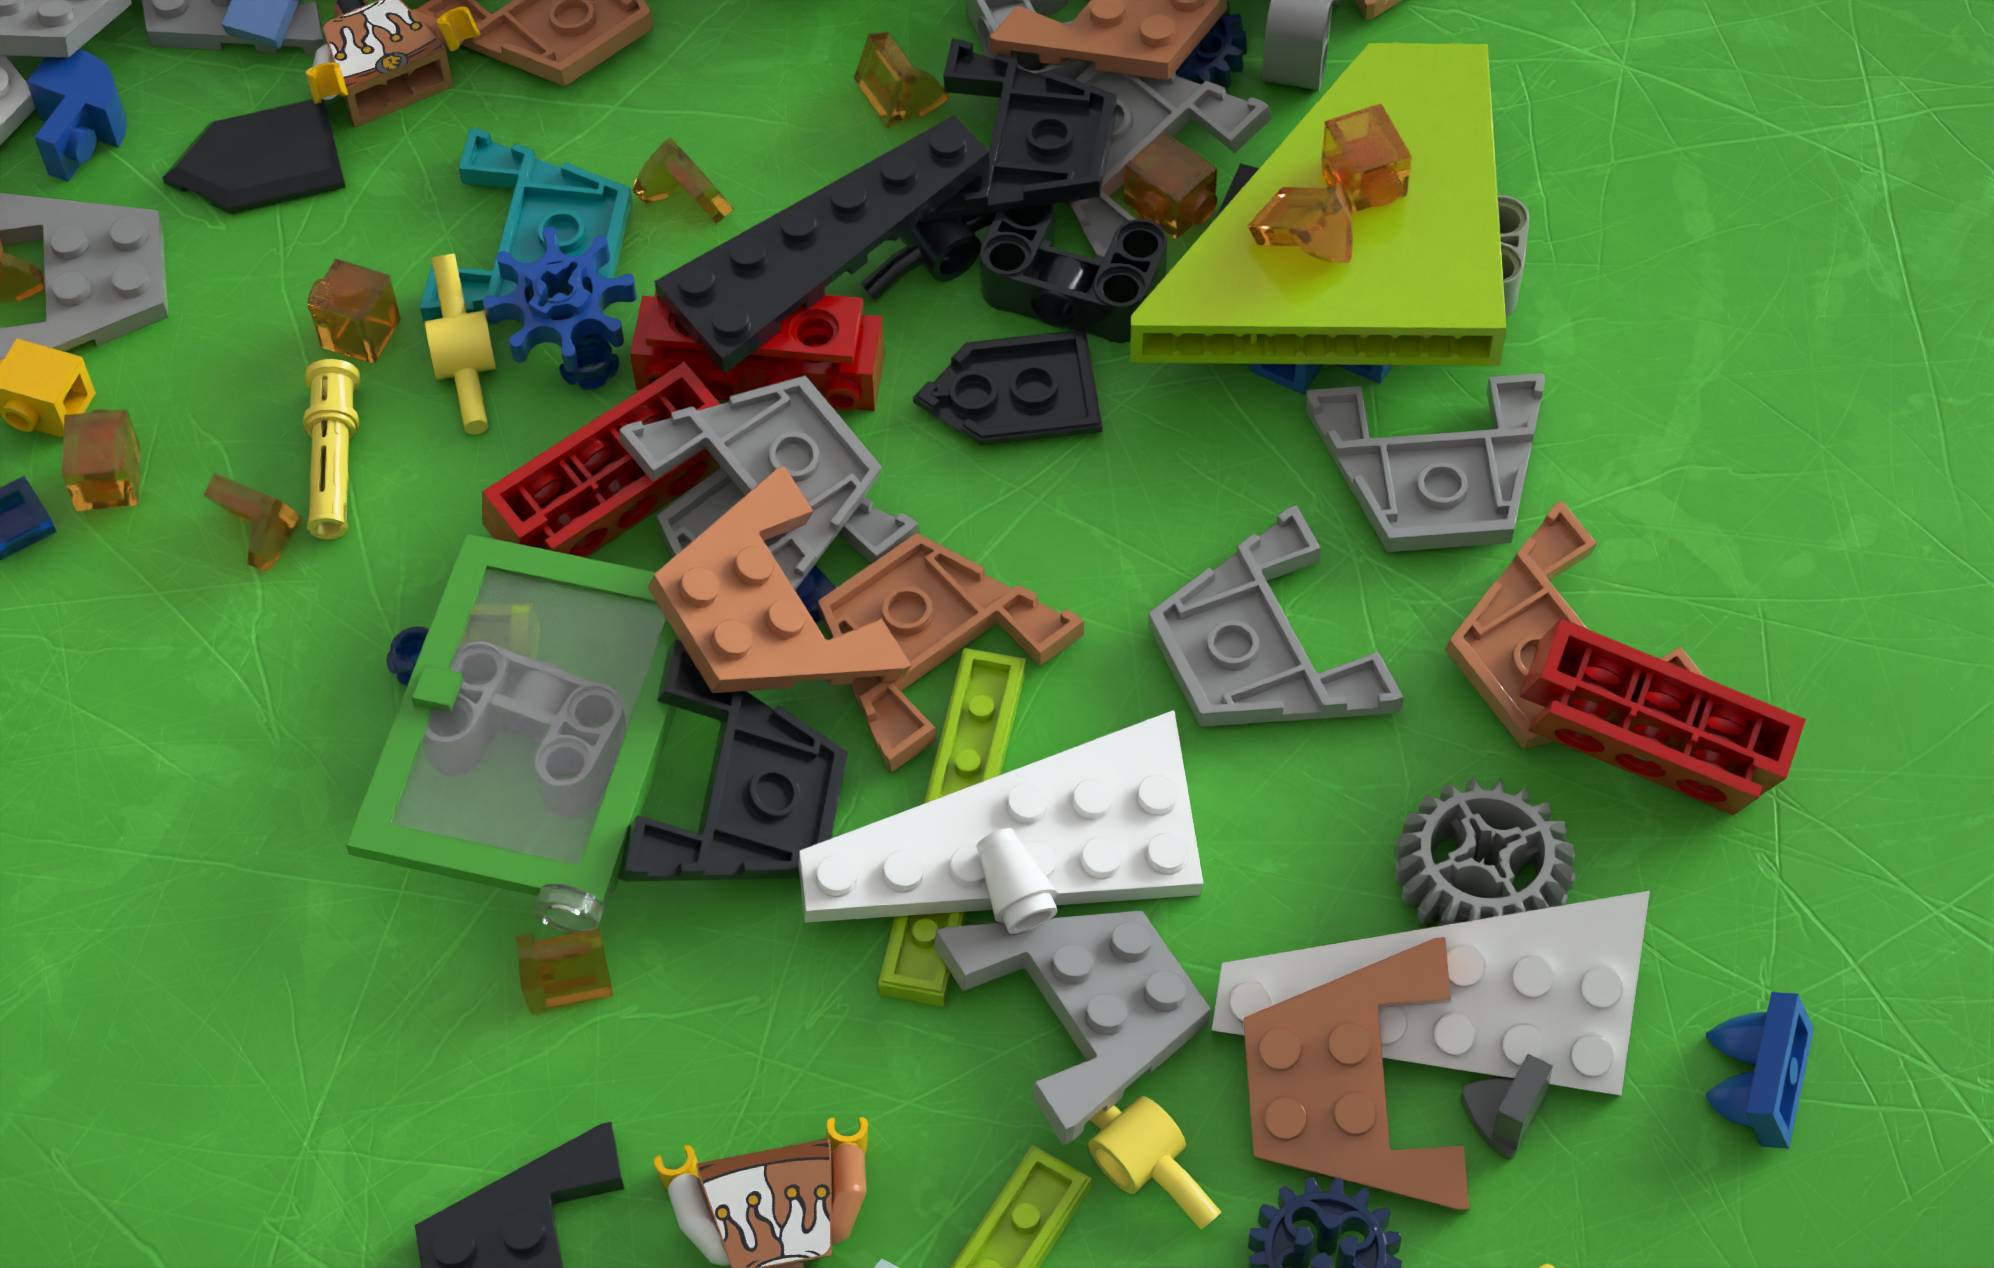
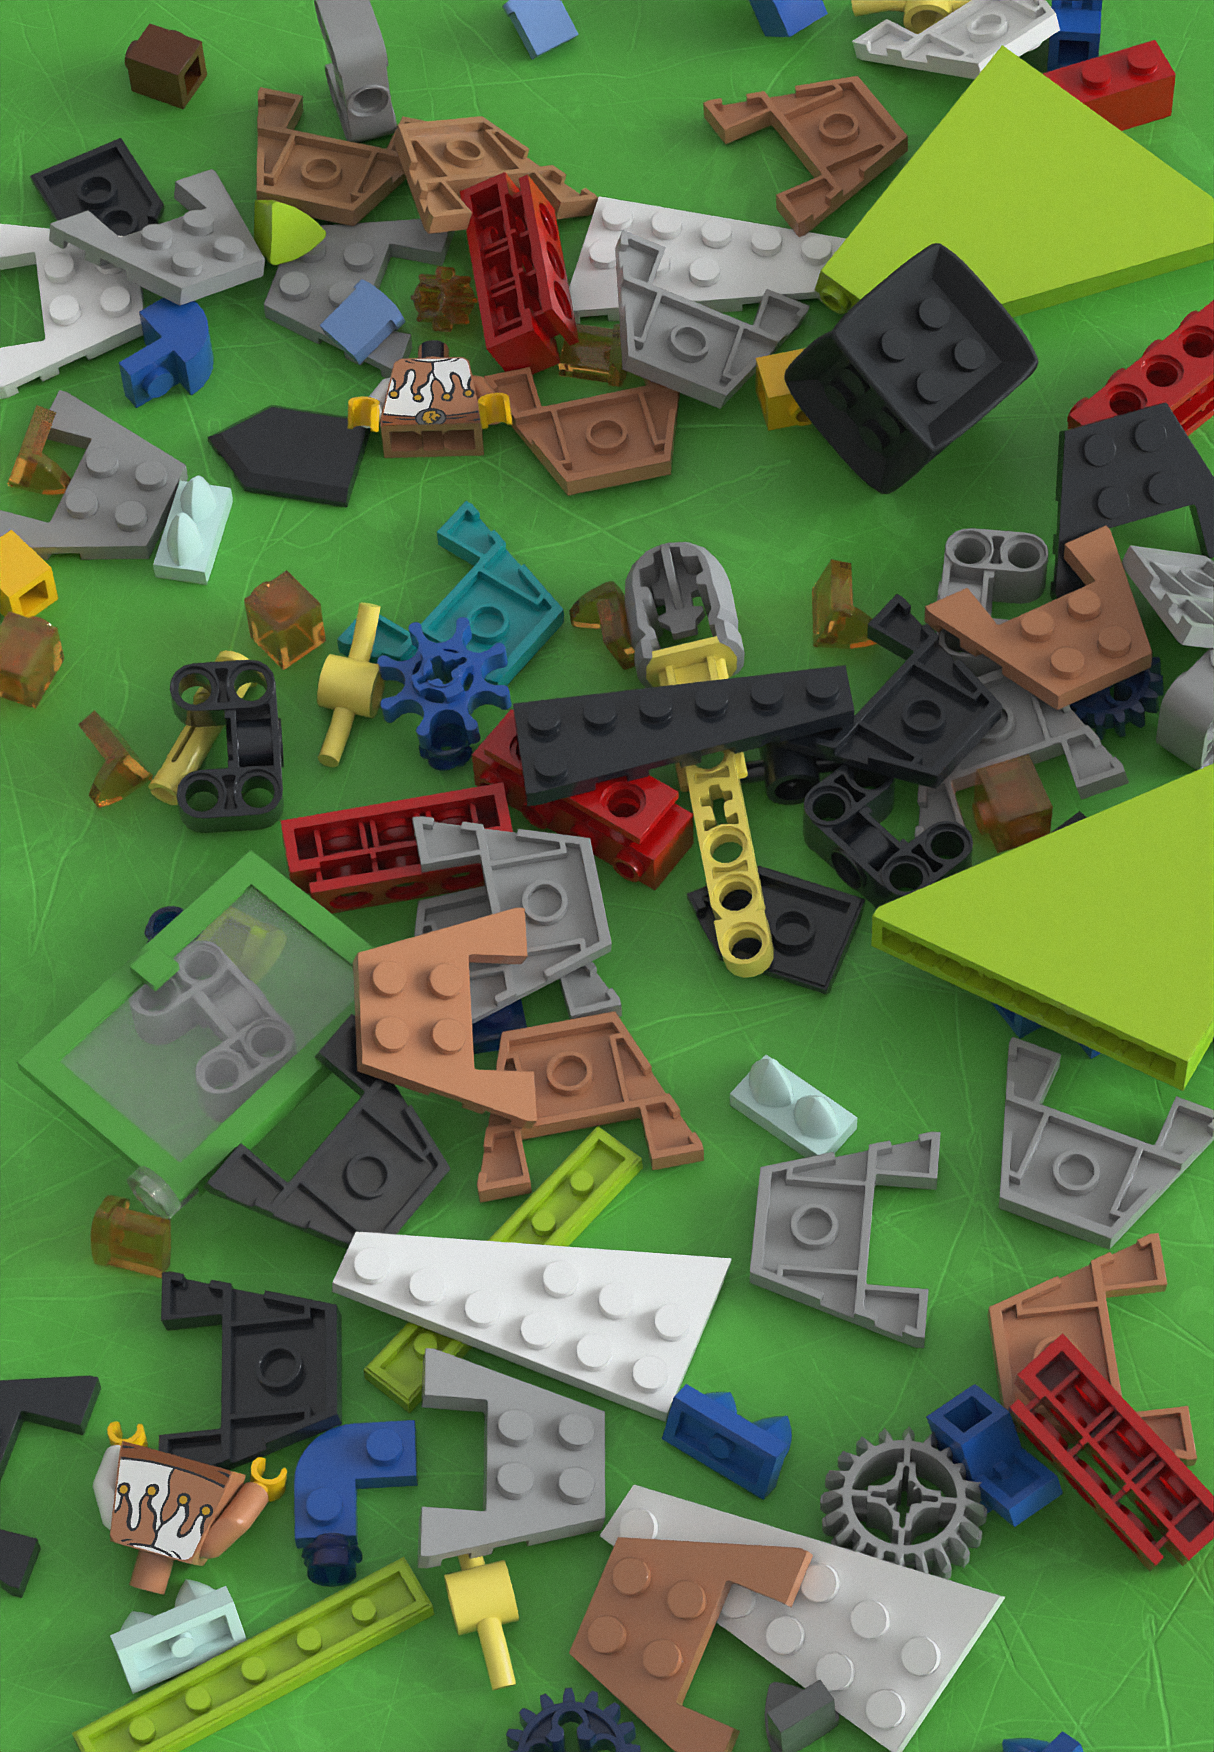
camera: 30 degrees right, 0 degrees up
white cone [976,828,1058,934] -> none
clear orange tile [1247,186,1353,263] -> none
clear orange brick [1321,104,1412,213] -> none
none -> light aqua tile [153,475,233,585]
none -> black wing [159,1271,342,1470]
none -> black beam [170,660,284,833]
none -> blue plate [294,1420,418,1549]
none -> plate [302,1533,363,1587]
none -> piece [625,542,774,978]
none -> blue tile [662,1384,792,1500]
none -> light aqua tile [730,1055,857,1158]
none -> blue brick [926,1384,1063,1527]

